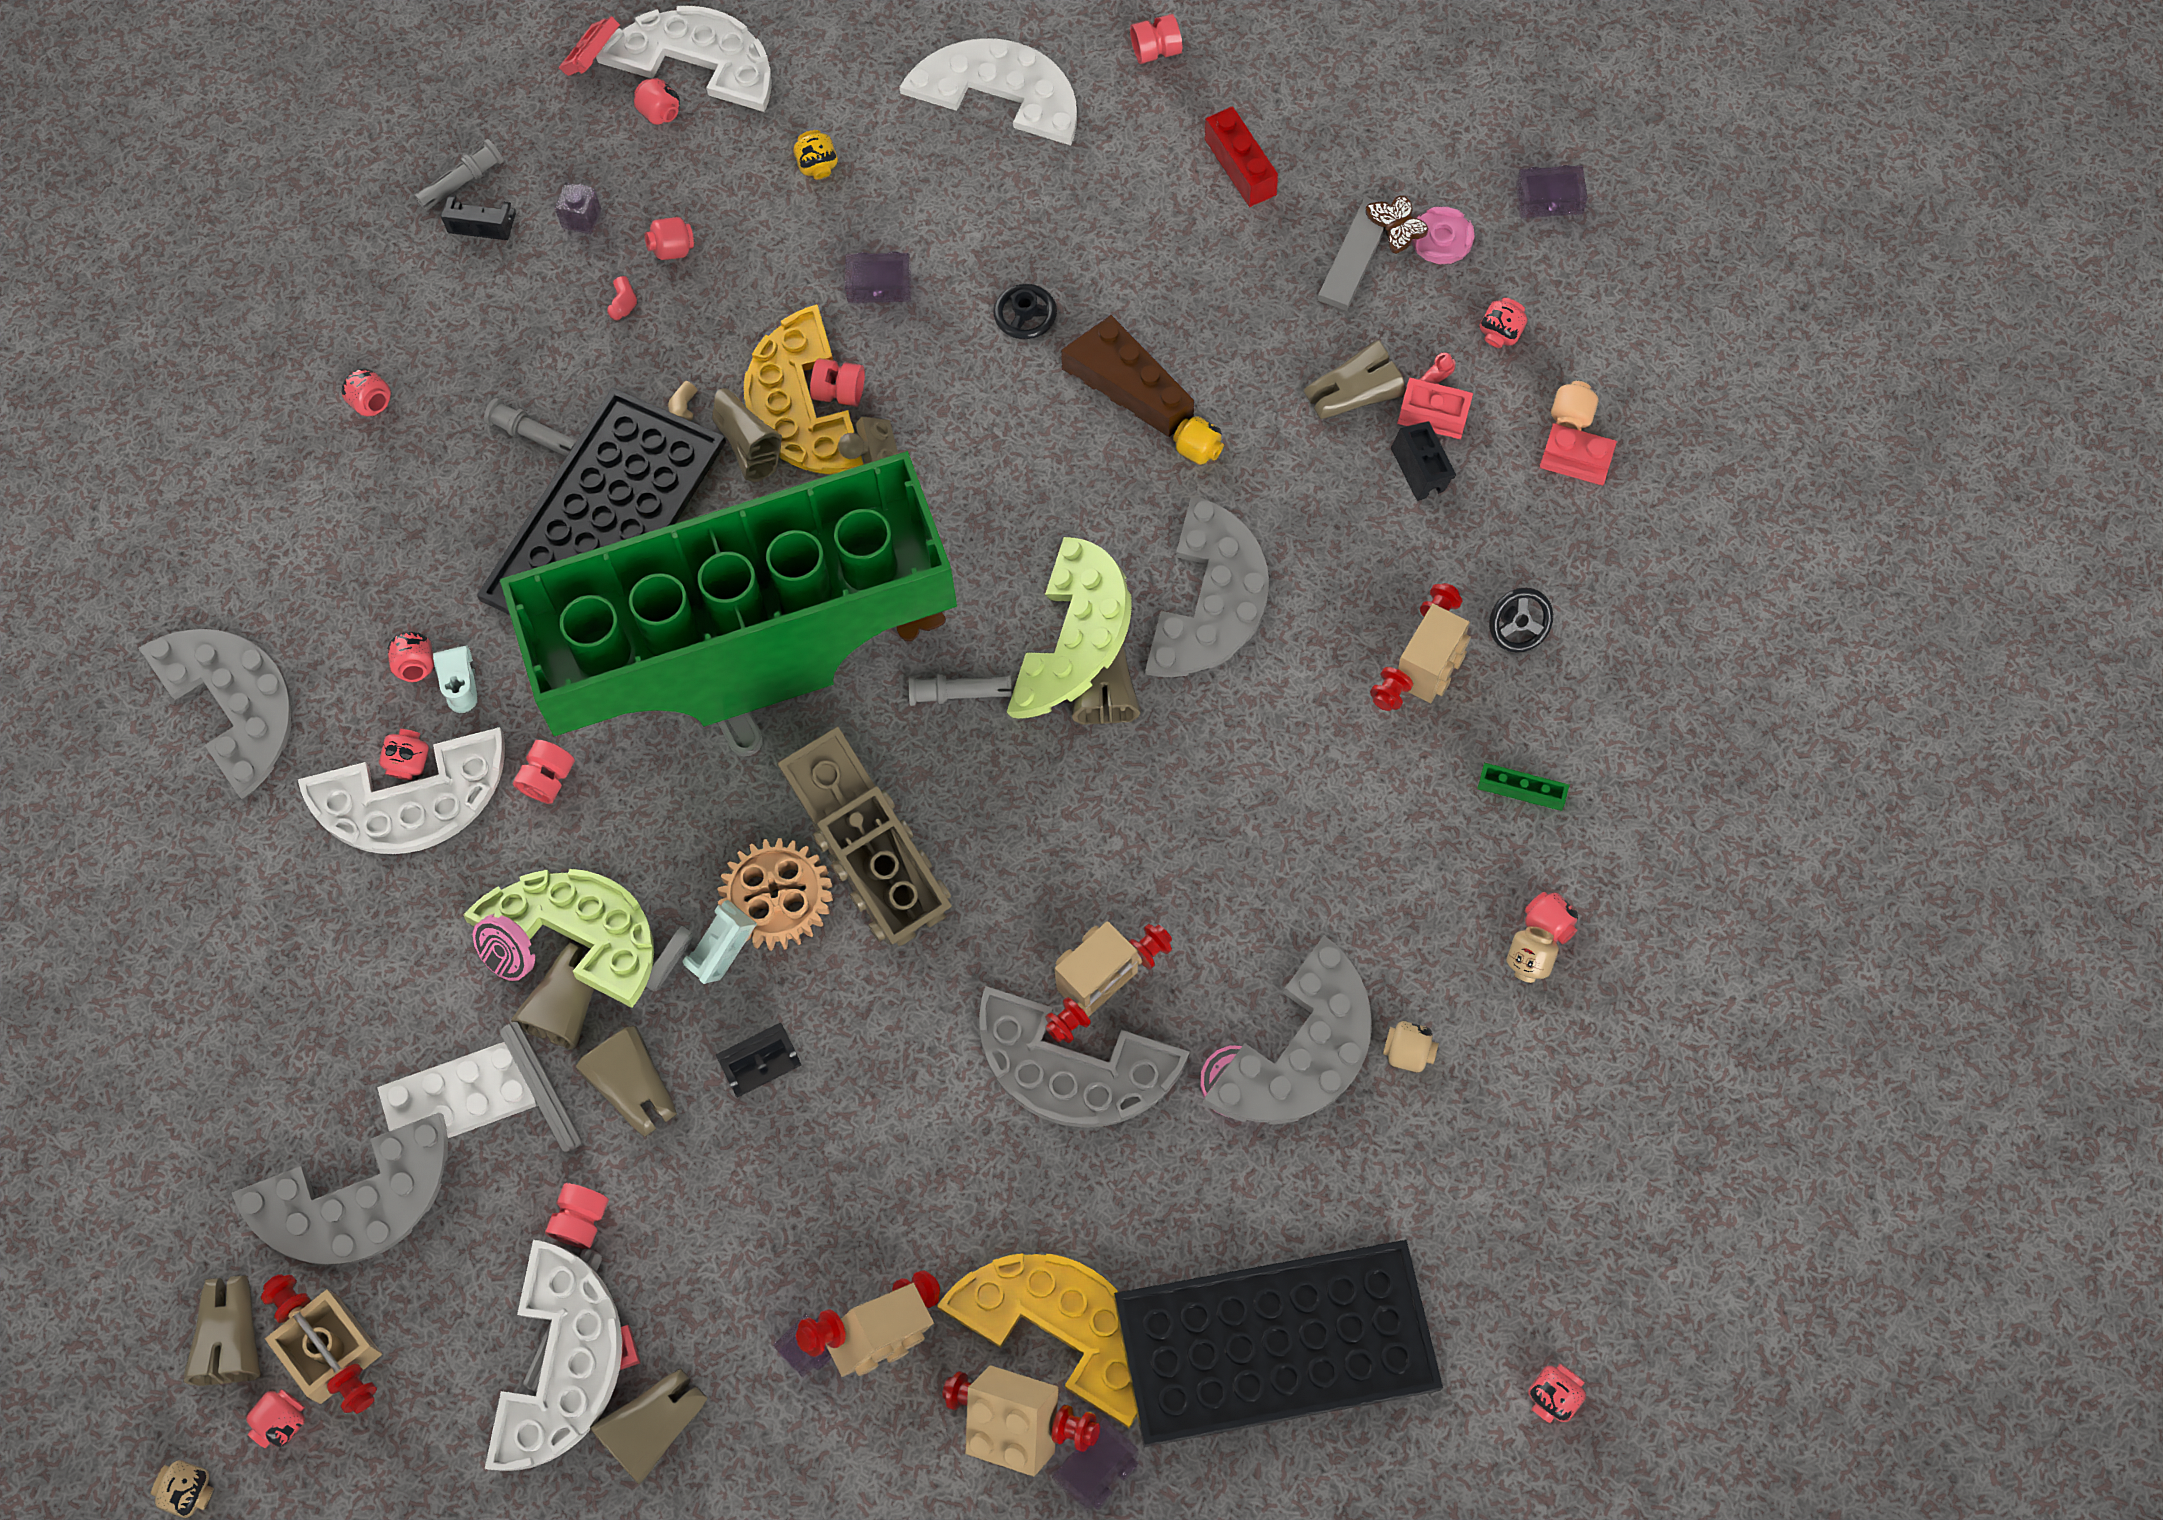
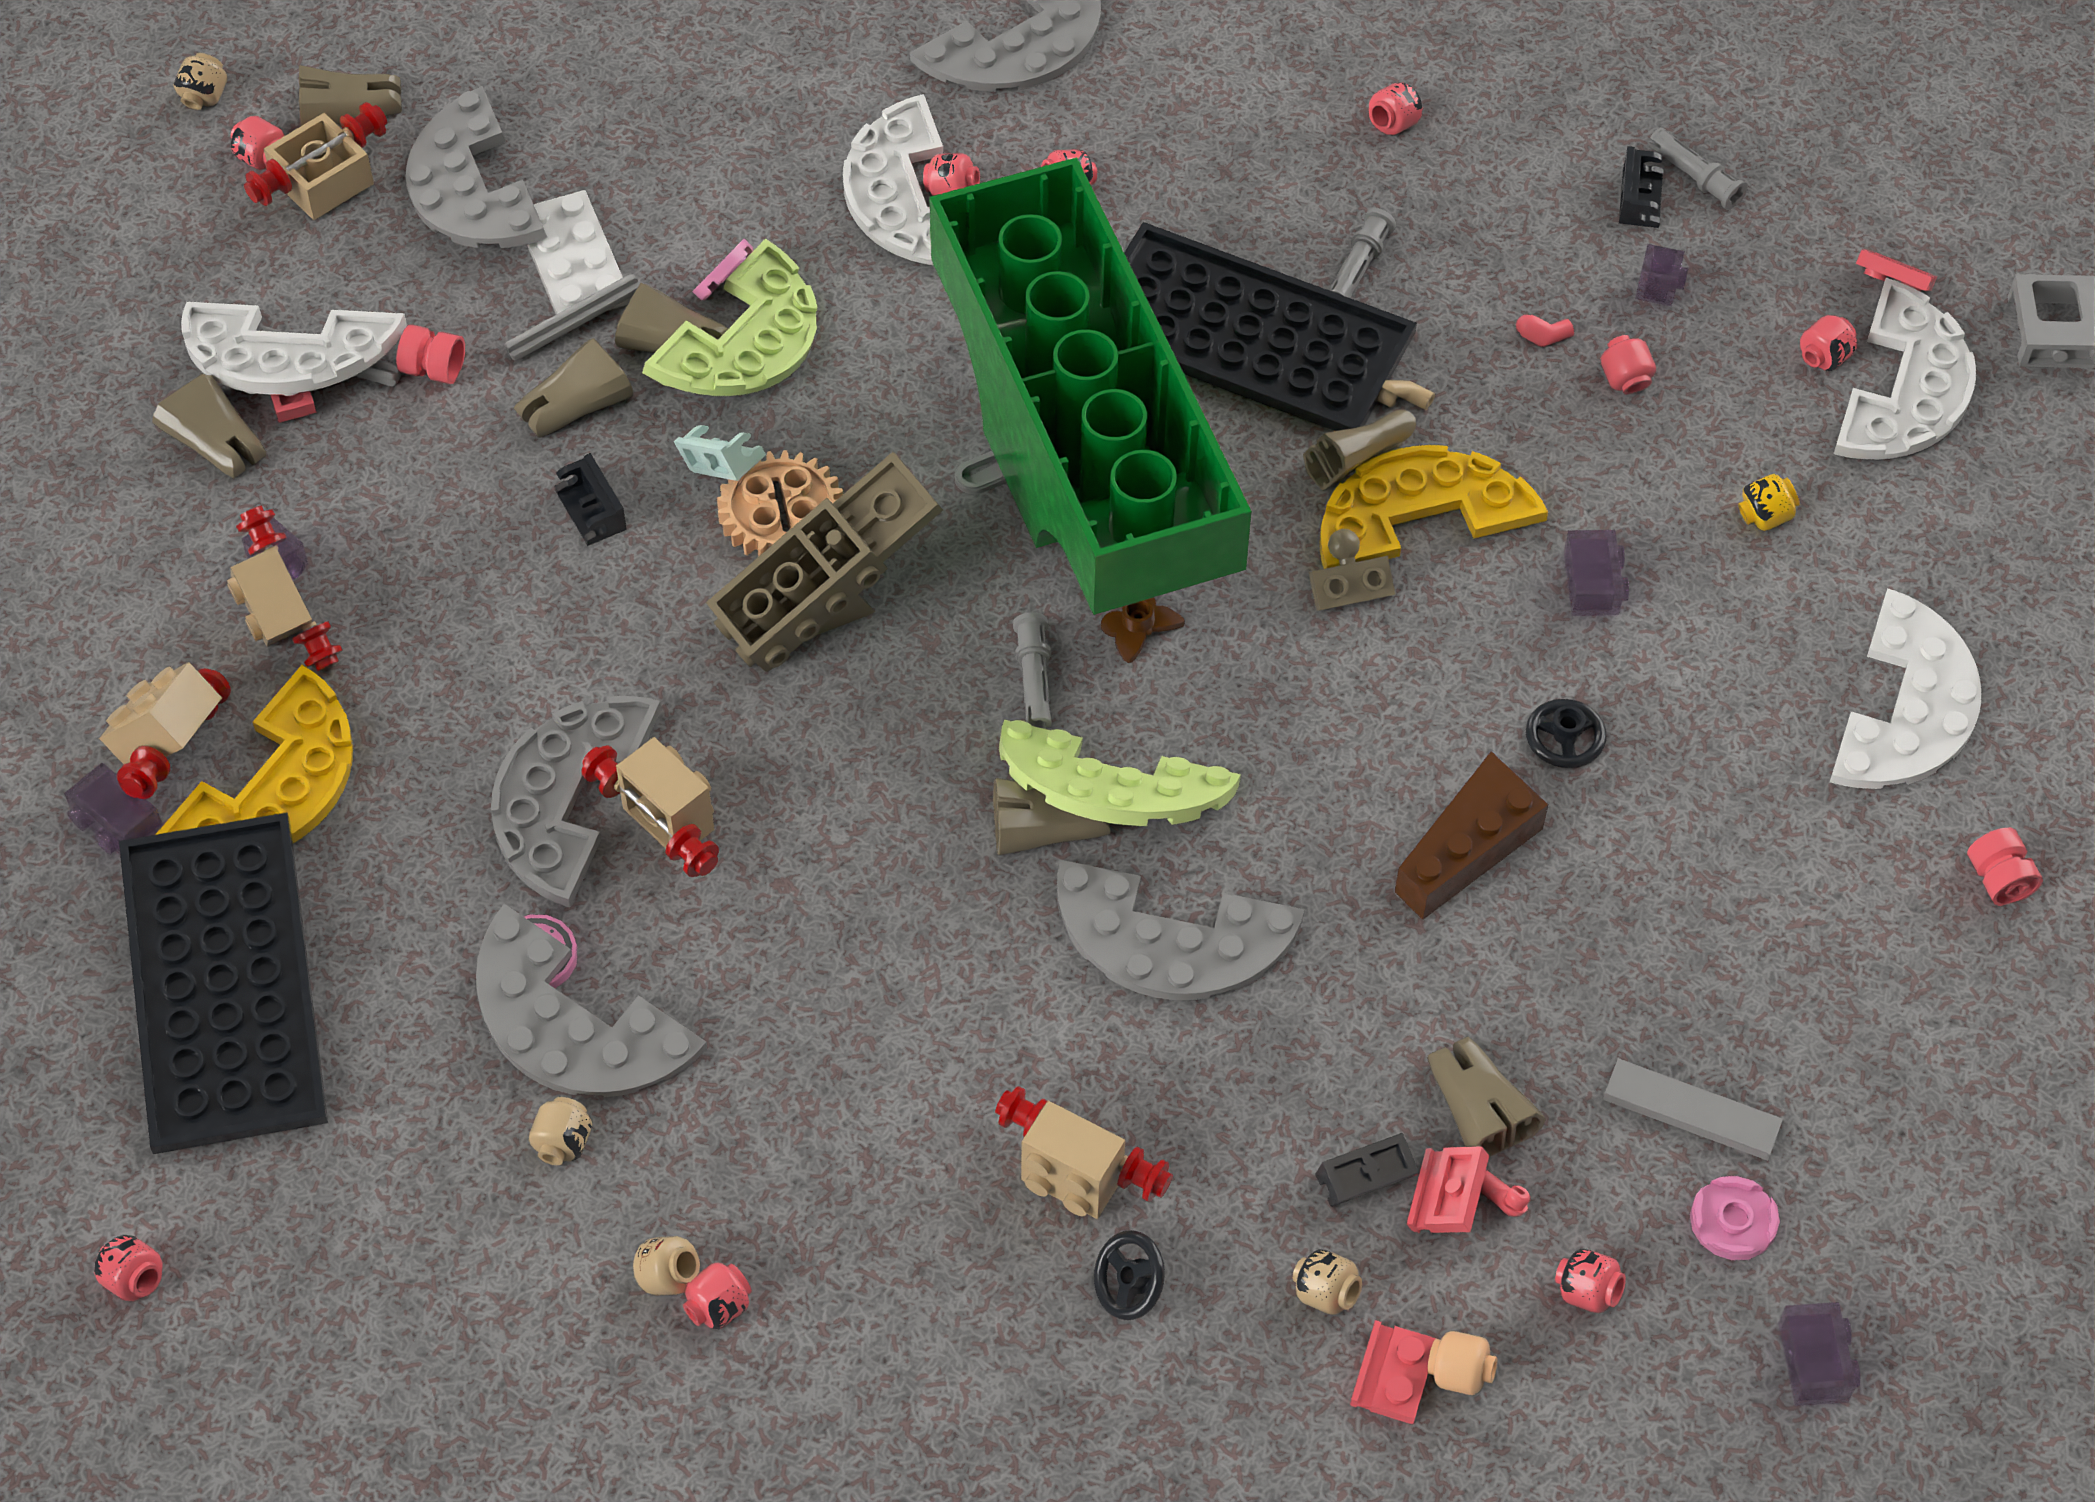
camera: 85 degrees right, 10 degrees down
coral wheel [512,740,575,804] -> none
light grey tile [646,926,693,992] -> none
coral wheel [810,358,865,407] -> none
yellow head [1173,416,1224,465] -> none
red brick [1205,106,1278,208] -> none
reddish brown animal [1365,195,1428,254] -> none
green piece [1477,762,1570,811] -> none
none -> tan head [1293,1249,1362,1315]

